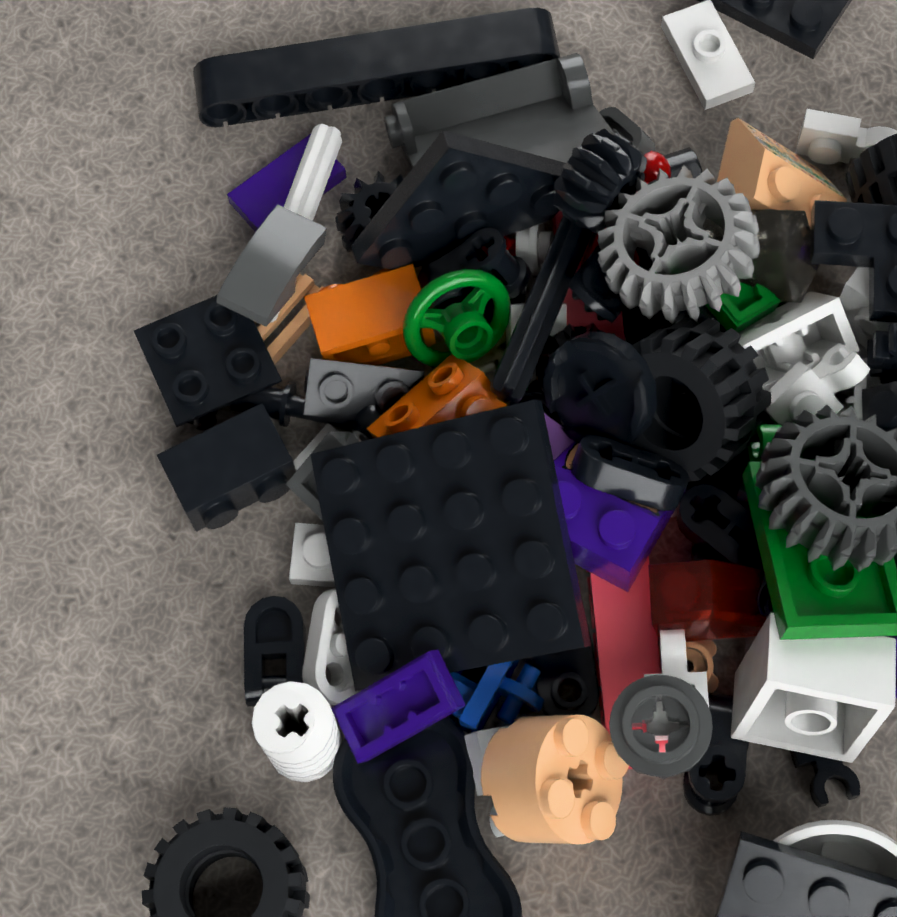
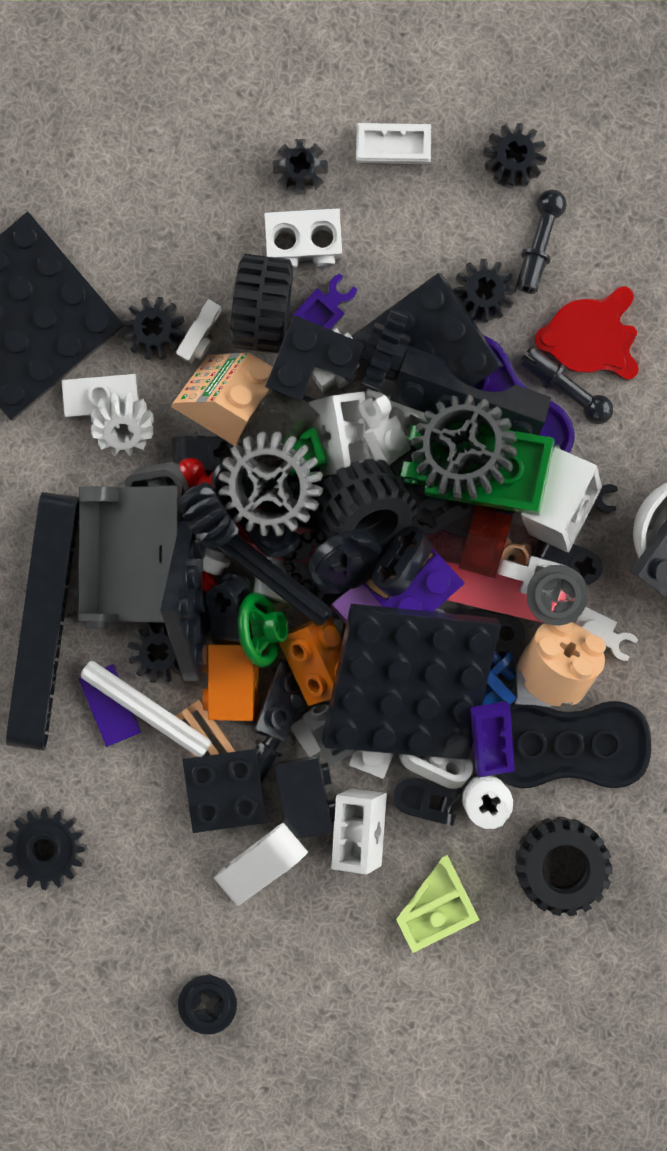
camera: 75 degrees left, 20 degrees up
dark grey slope [216,205,327,327] -> none
none -> black gear [3,806,87,890]
none -> white gear [91,391,154,457]
none -> black gear [122,297,186,360]
none -> white beam [213,822,308,906]
none -> white brick [331,788,387,875]
none -> yellowish green wing [396,855,480,953]
none -> white plate [574,607,638,661]

